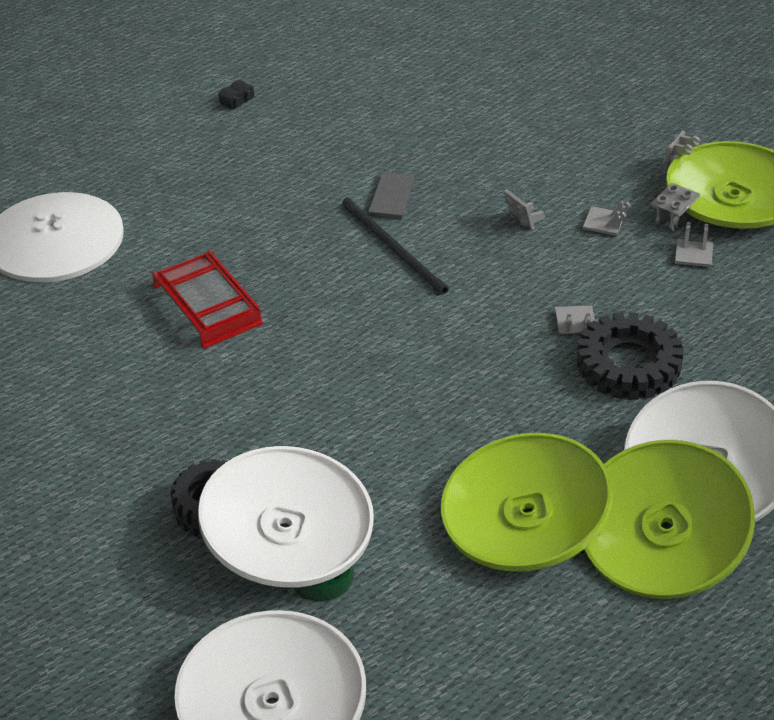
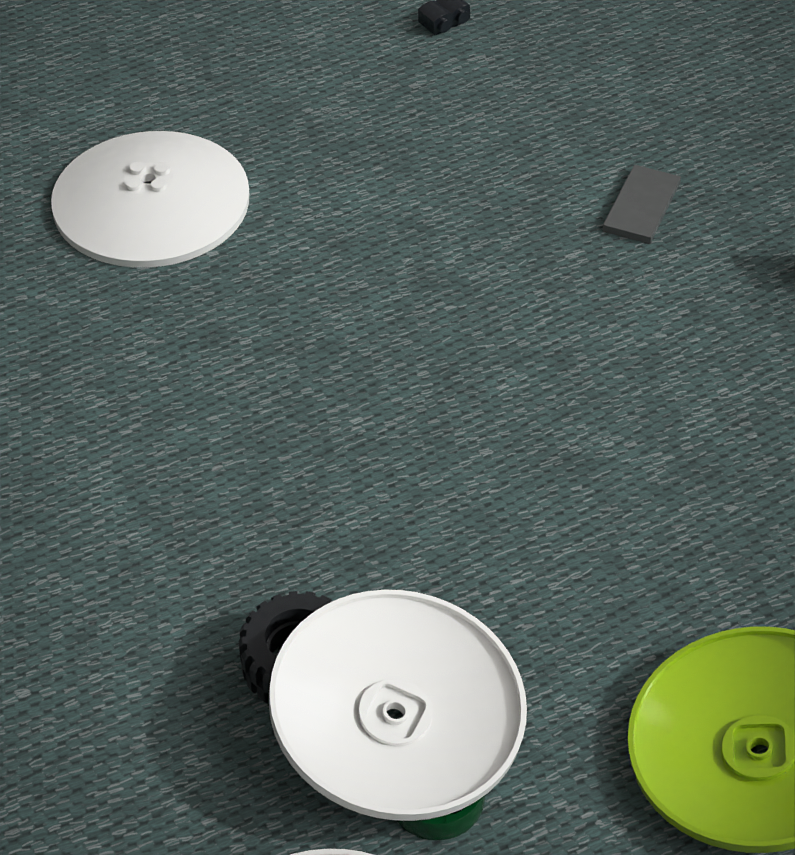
camera: 10 degrees right, 5 degrees up
piece [151,250,263,349] -> none
black piece [342,197,449,295] -> none

